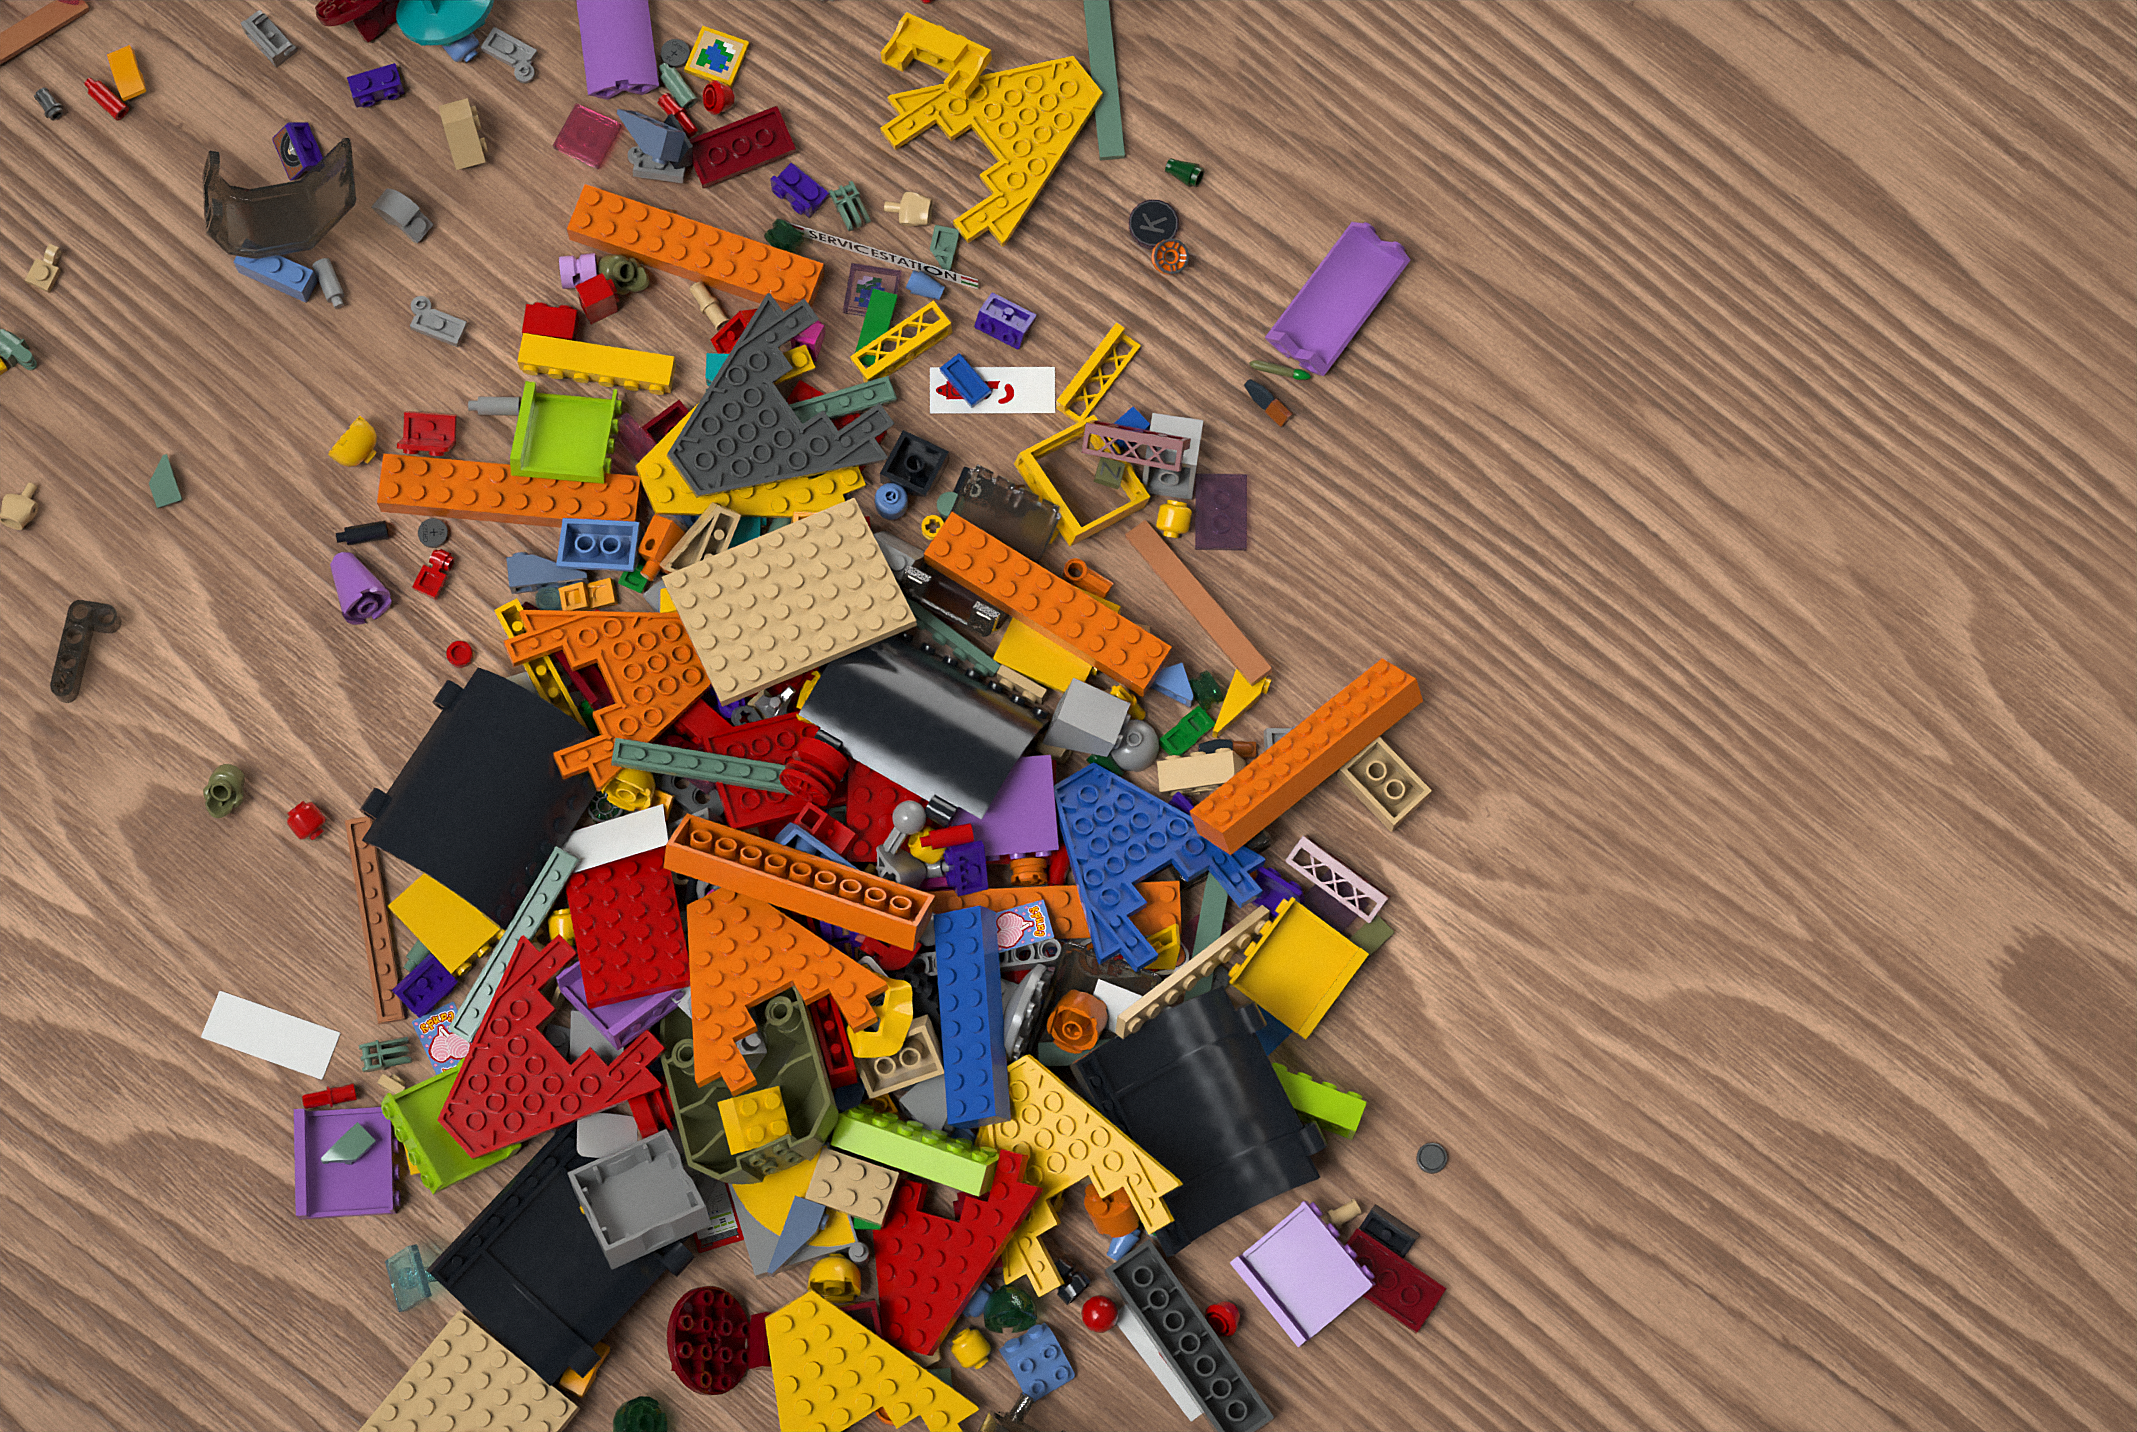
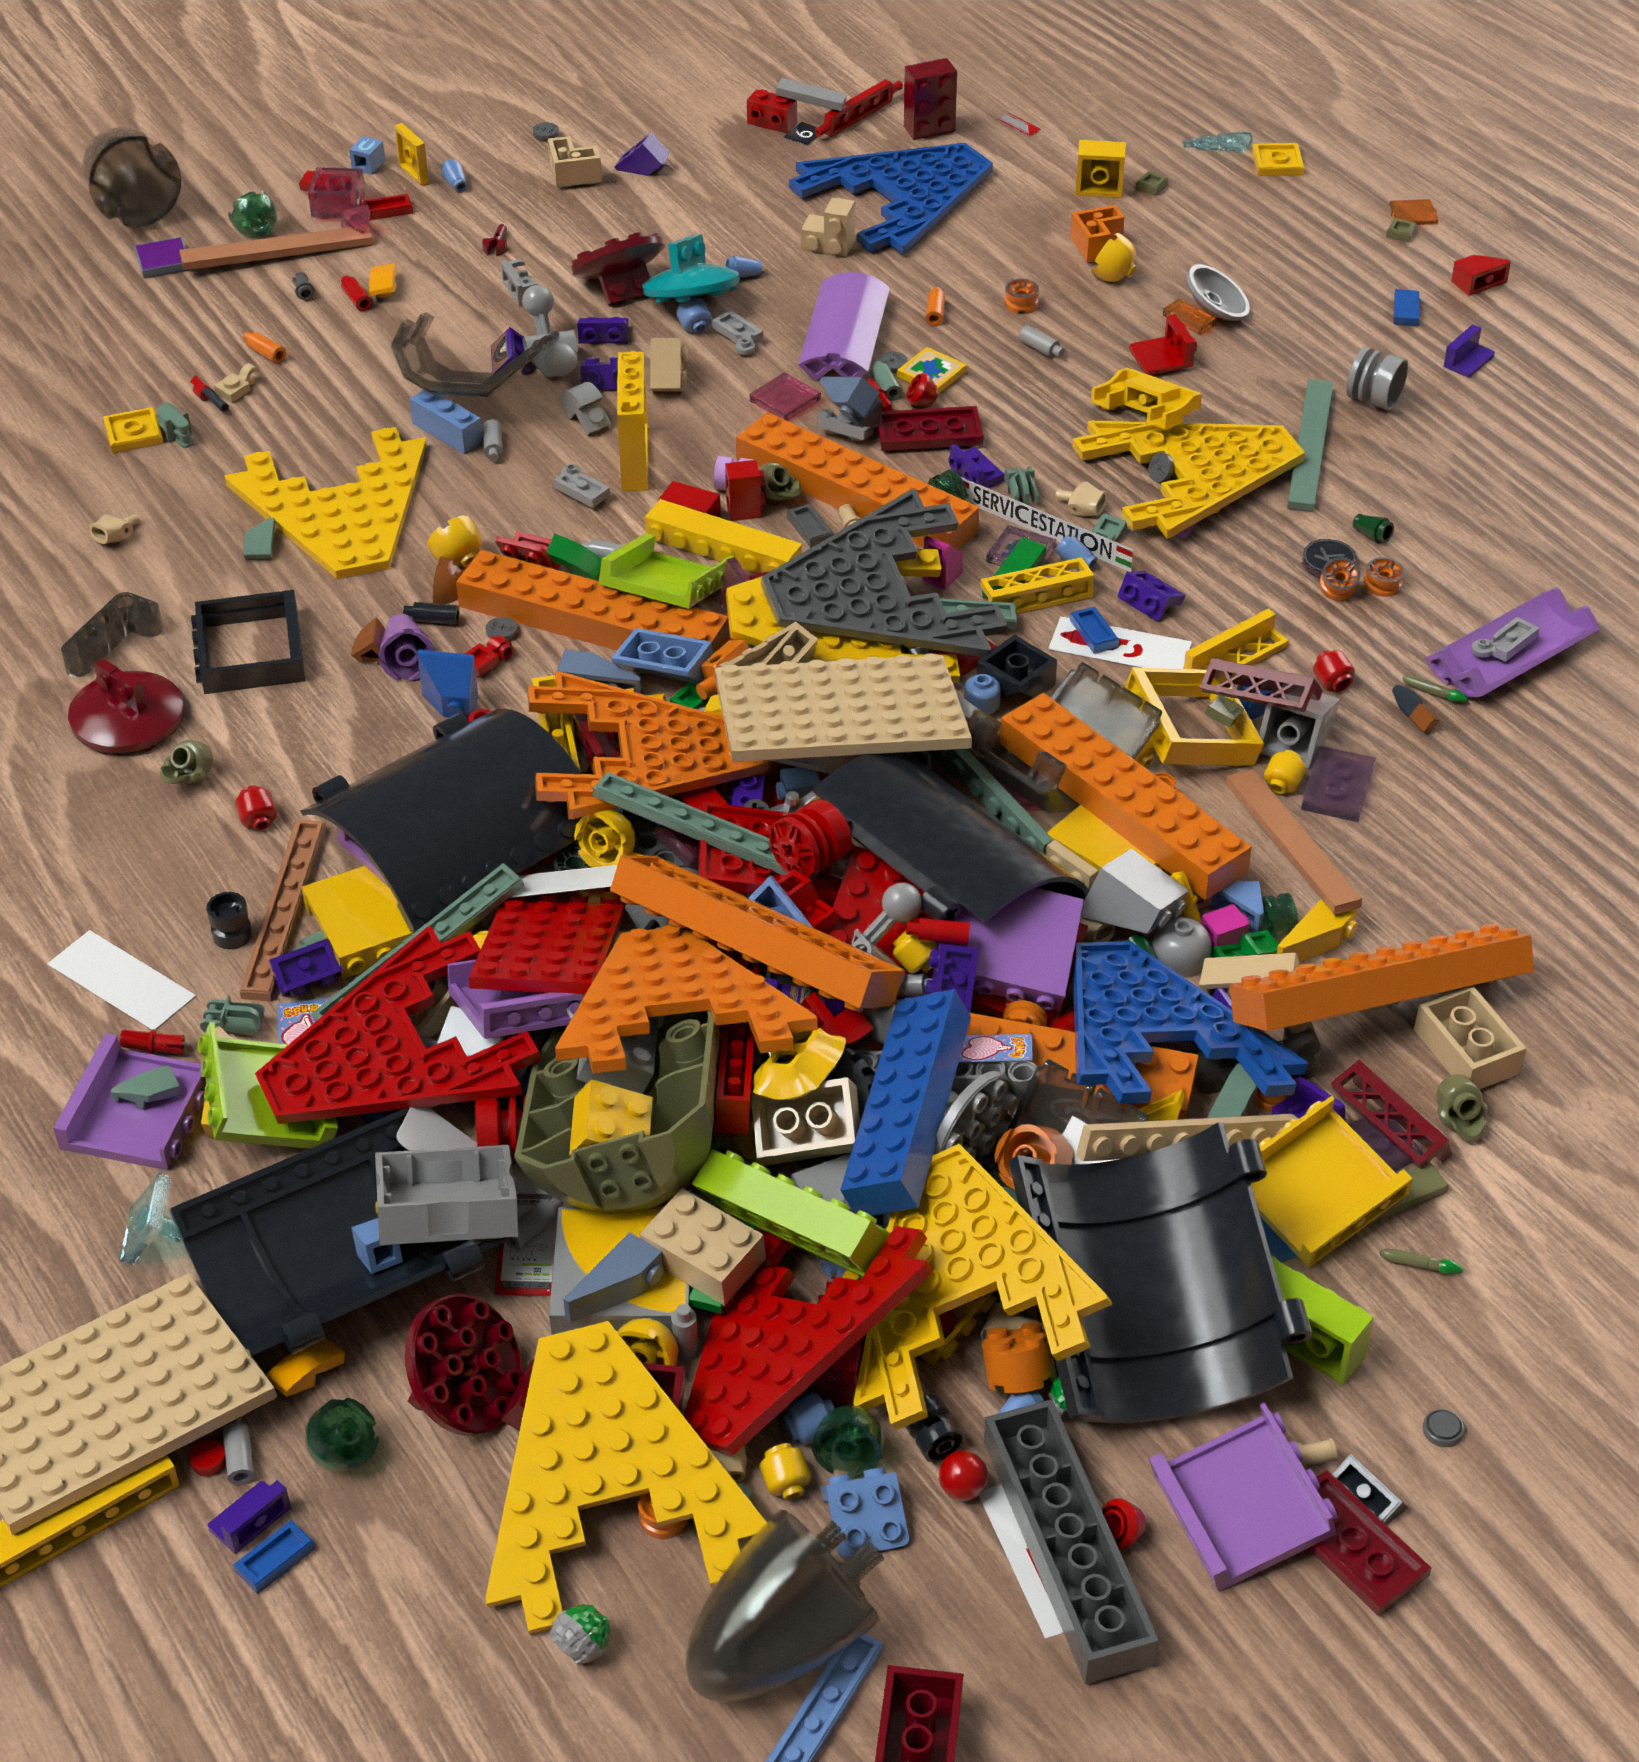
camera: 20 degrees right, 30 degrees down
none -> dark red bracket [68,658,184,754]
none -> piece [190,375,229,412]
none -> black window [191,590,305,694]
none -> black wheel [206,892,252,950]
none -> yellow wing [224,427,427,579]
none -> orange cylinder [243,332,286,364]
none -> dark orange brick [351,617,385,665]
none -> medium blue brick [351,1218,403,1274]
none -> blue slope [417,650,479,720]
none -> dark orange brick [433,557,465,604]
none -> light grey piece [522,285,578,378]
none -> green slope [547,533,602,580]
none -> dark purple bracket [580,357,618,390]
none -> yellow window [617,351,648,491]
none -> dark grey tile [787,504,834,548]
none -> dark grey piece [1149,452,1174,483]
none -> dark pink brick [1201,904,1250,949]
none -> red head [1313,650,1355,692]
none -> orange wheel [1364,557,1405,597]
none -> olive piece [1379,1248,1463,1275]
none -> olive head [1436,1074,1488,1141]
none -> light grey hinge [1471,617,1540,662]

